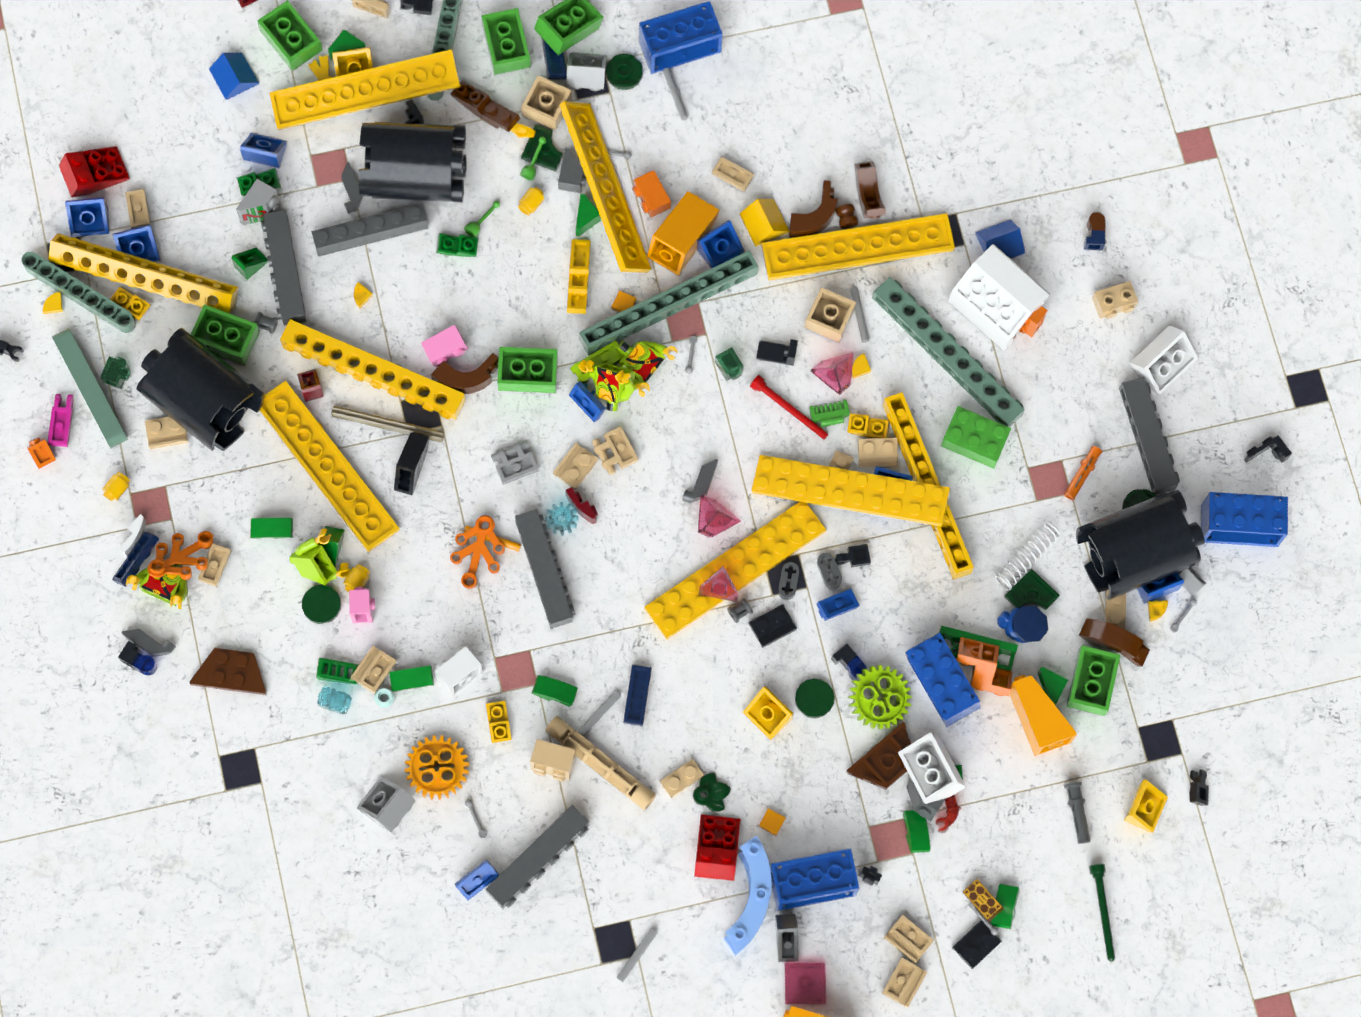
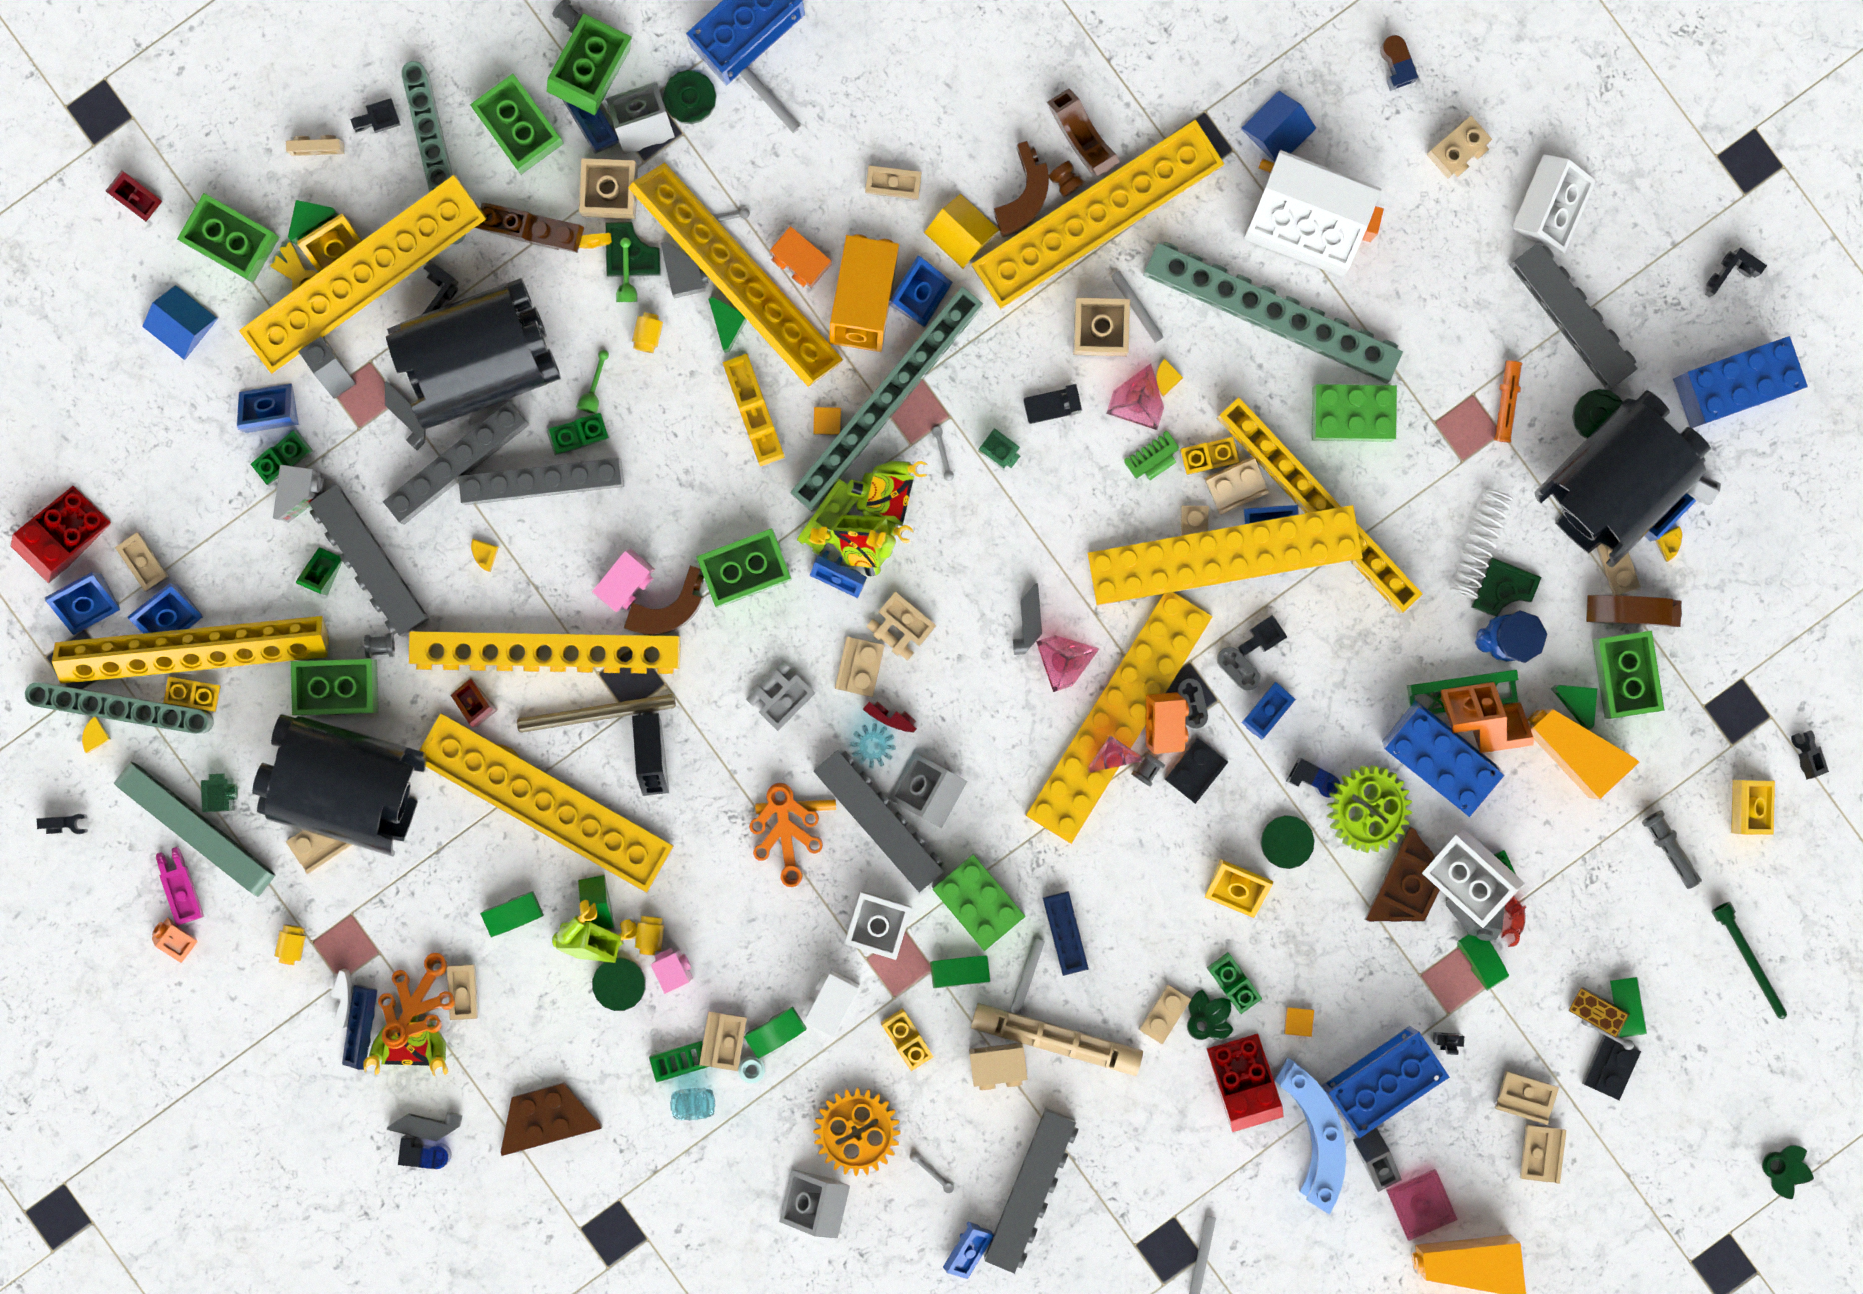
camera: 20 degrees left, 15 degrees up
red piece [749,375,828,440] -> none
light grey hinge [1170,598,1197,633] -> none
none -> slope [298,336,356,399]
none -> dark grey brick [458,458,624,505]
none -> white brick [845,891,912,960]
none -> light grey slope [889,752,967,828]
none -> bright green brick [932,854,1026,951]
none -> orange brick [1146,692,1189,754]
none -> green slope [1207,952,1262,1014]

